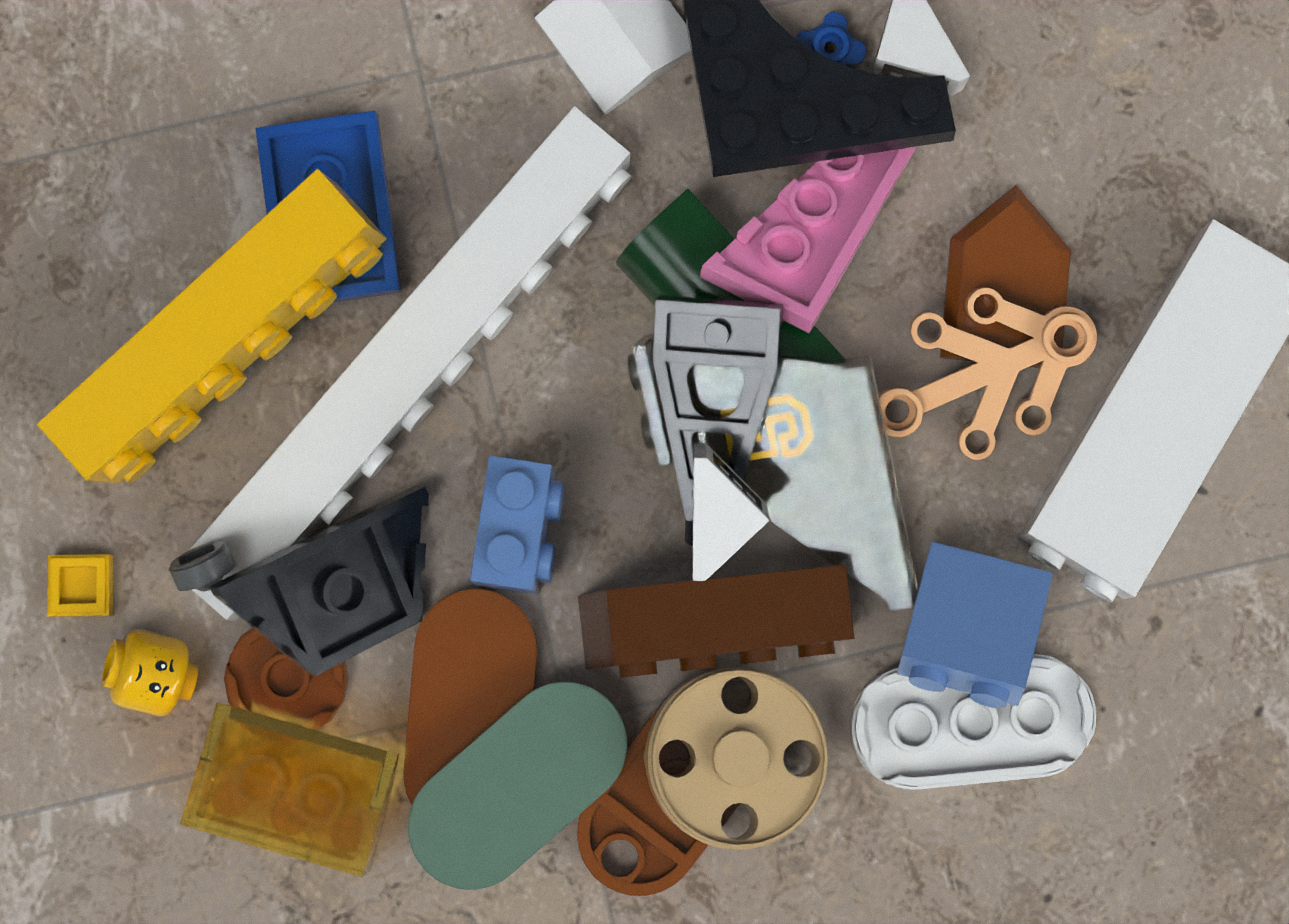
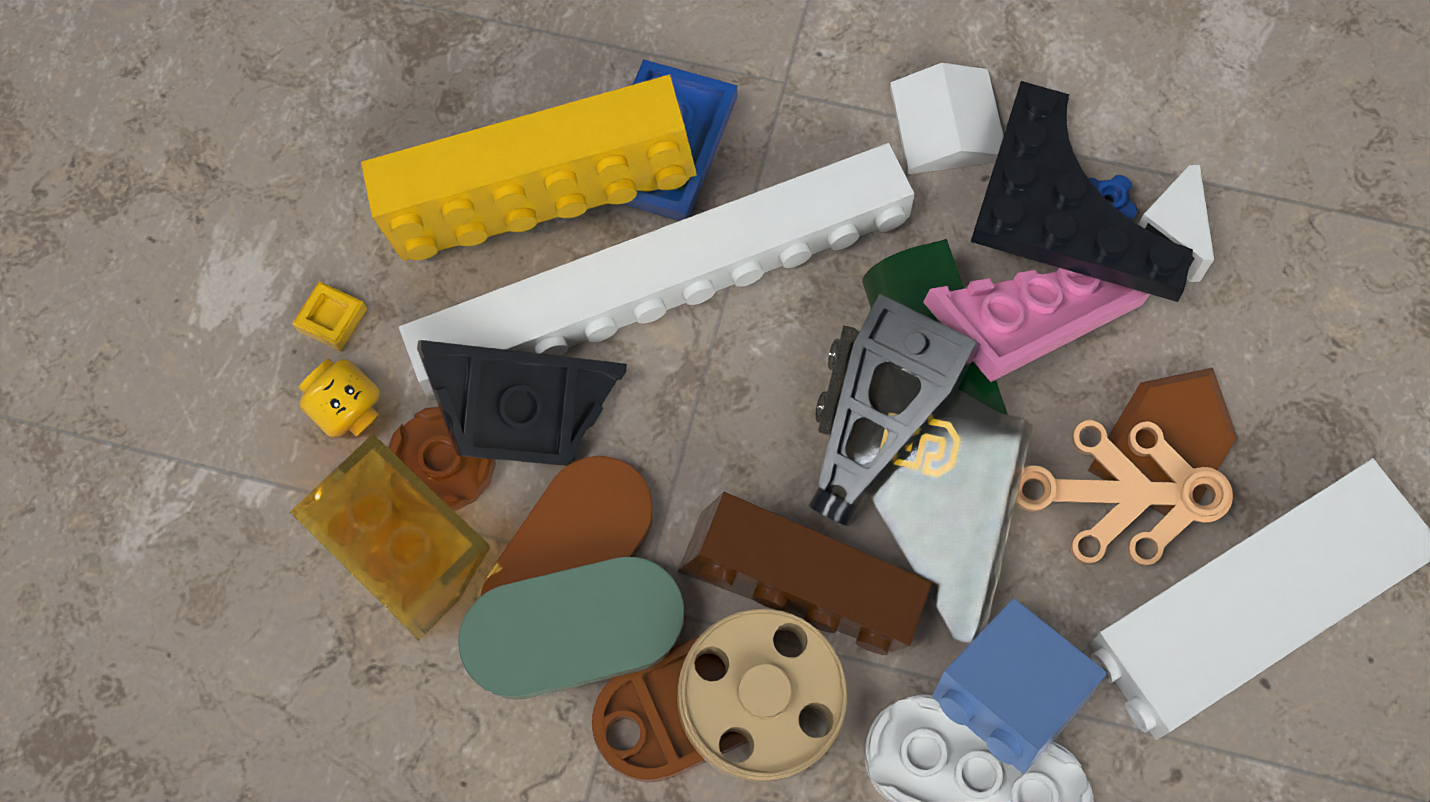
camera: 35 degrees right, 15 degrees down
dark grey tile [169,541,236,592] -> none
medium blue brick [470,456,565,595] -> none
white slope [692,443,770,581] -> none

